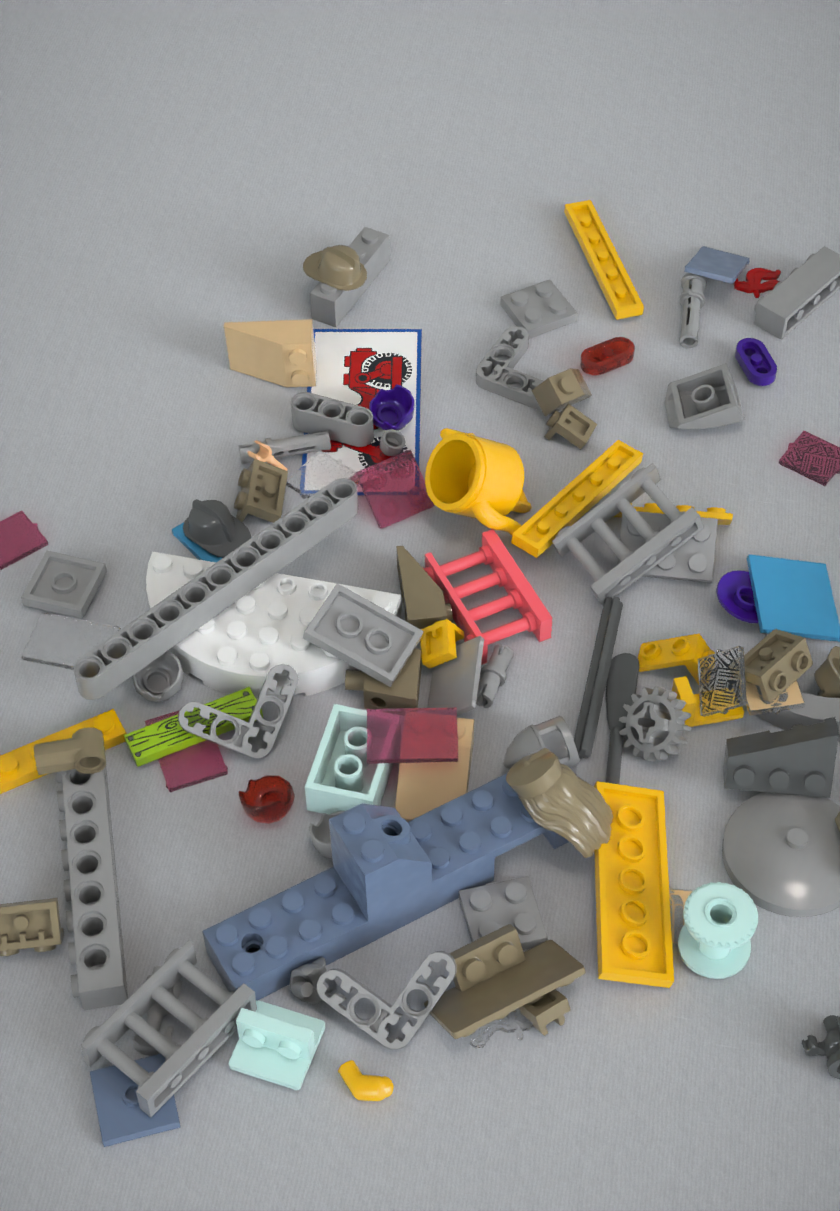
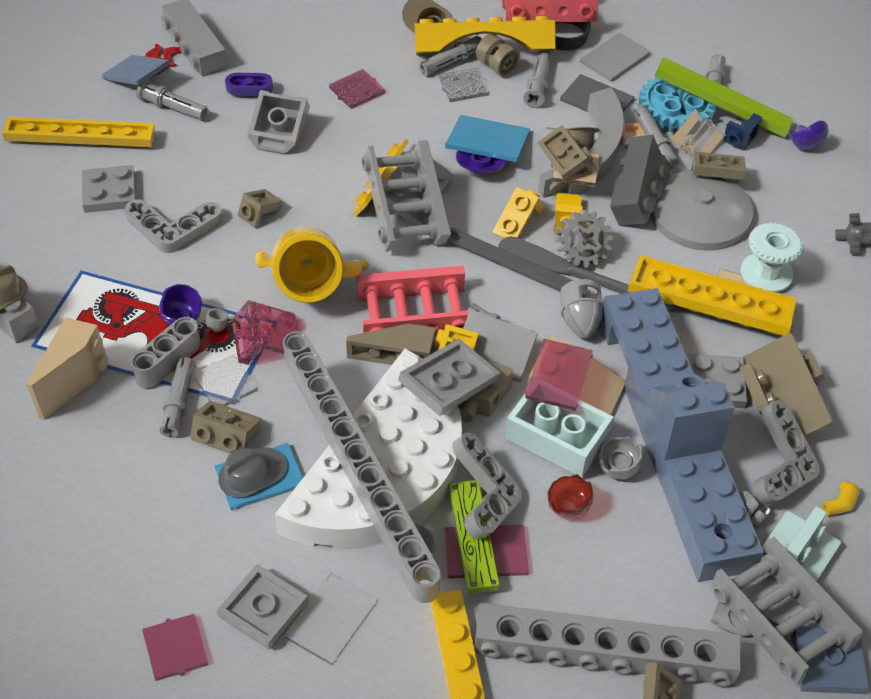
camera: 75 degrees left, 0 degrees up
dark tan piece [34,728,106,775] -> none
light nougat hand [248,440,288,471] -> none
dark tan hair [506,748,613,858] -> none
yellow plate [511,440,643,558] -> none
dark tan slope [531,368,592,417] -> none
clear red plate [580,337,635,375] -> none
clear piece [698,646,747,717] -> none

